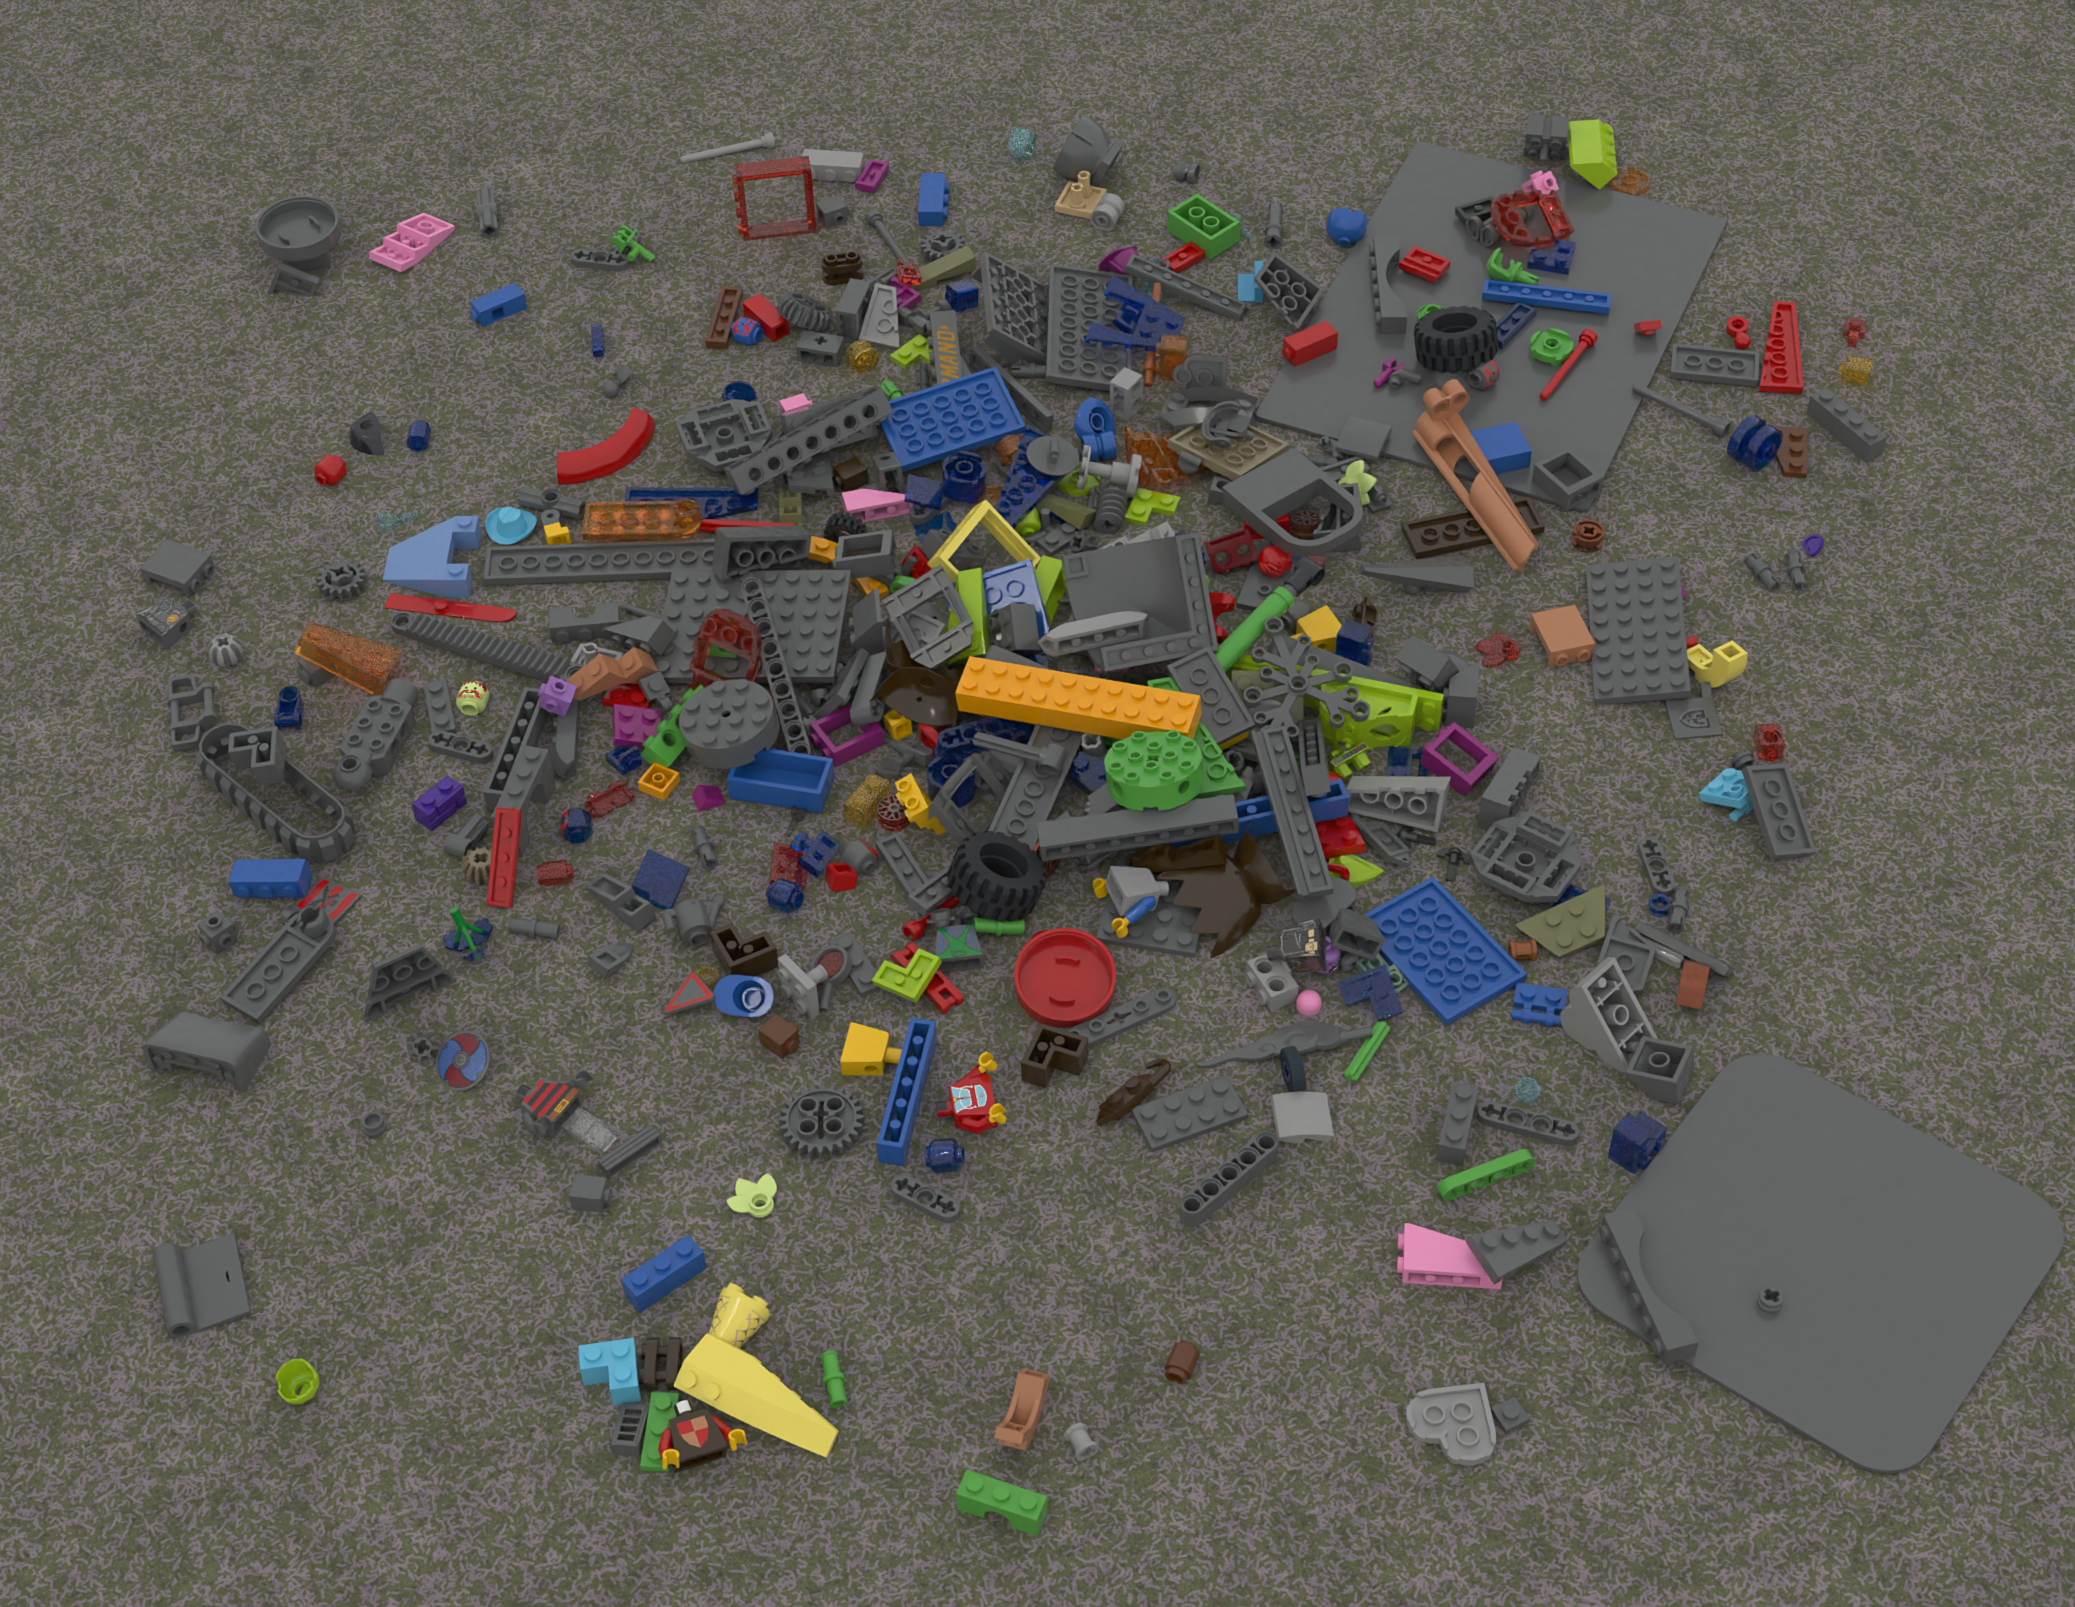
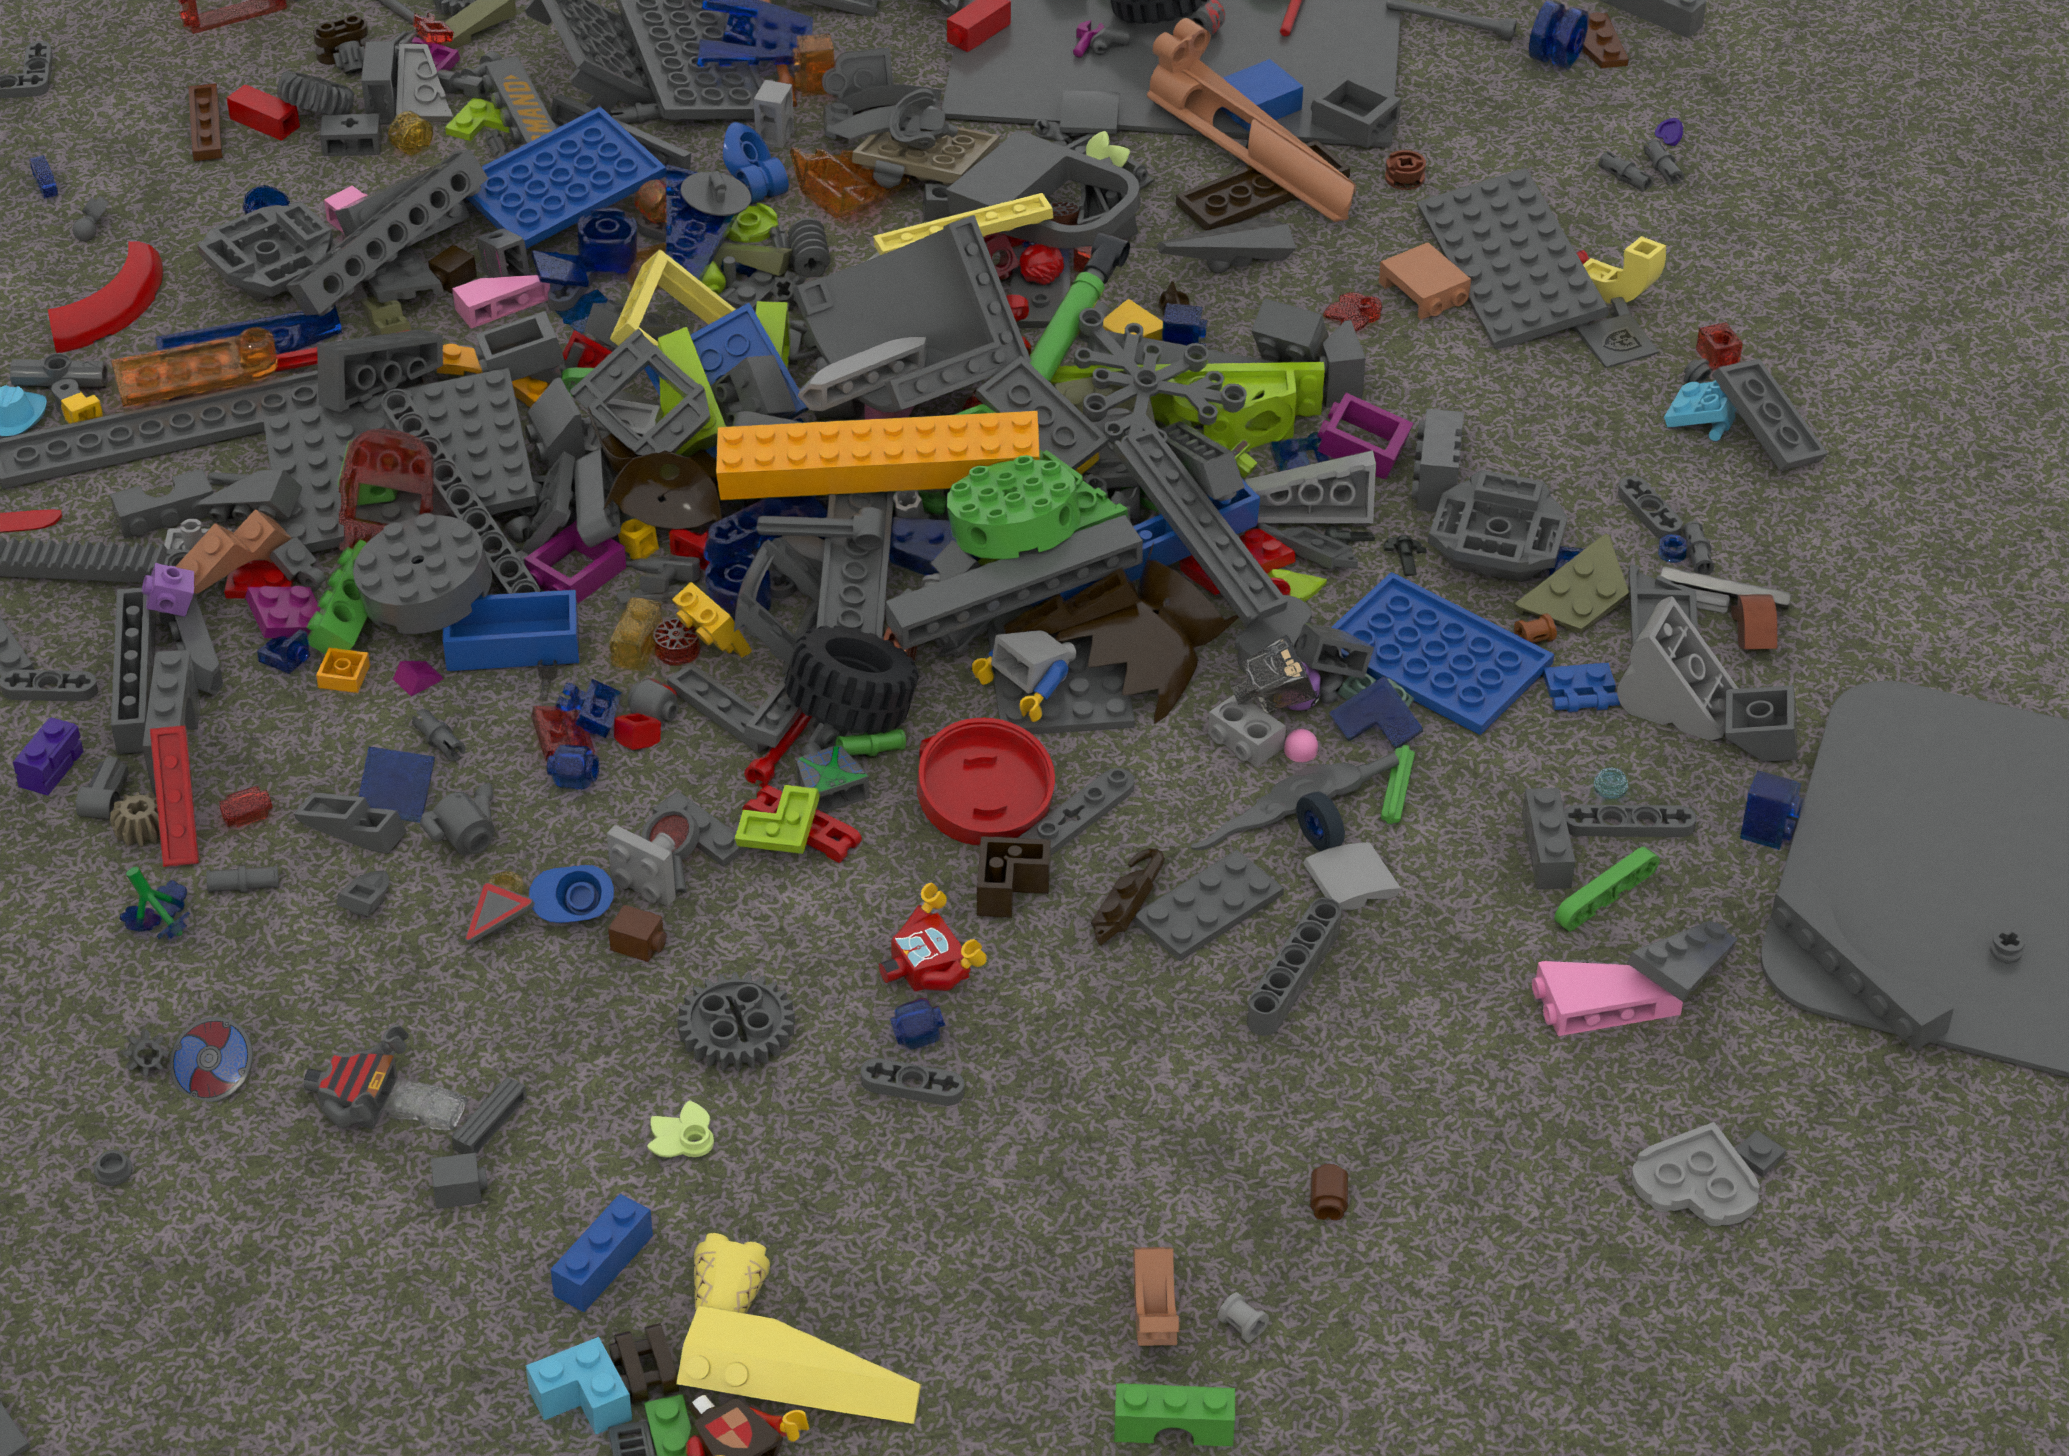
camera: 20 degrees left, 5 degrees down
dark grey wedge [363,943,457,1023] -> none
yellowish green head [456,681,489,716] -> none
clear blue head [560,808,593,844] -> none
clear red hinge [584,779,635,819] -> none
bright green arm [612,225,655,263] -> none
dark brown brick [710,923,778,977] -> none
blue head [730,317,763,346] -> none
bright green pin [820,1351,848,1408] -> none
black tyre [823,512,867,543] -> none
yellow torso [840,1022,902,1076] -> none
blue brick [877,1018,937,1166] -> none
dark grey plate [926,908,956,927] -> none
clear blue brick [945,279,979,312] -> none
light grey piece [1077,445,1142,498] -> none
lime plate [1125,488,1181,527] -> none
none -> dark grey gear [333,41,365,74]
none -> light yellow plate [873,193,1053,255]

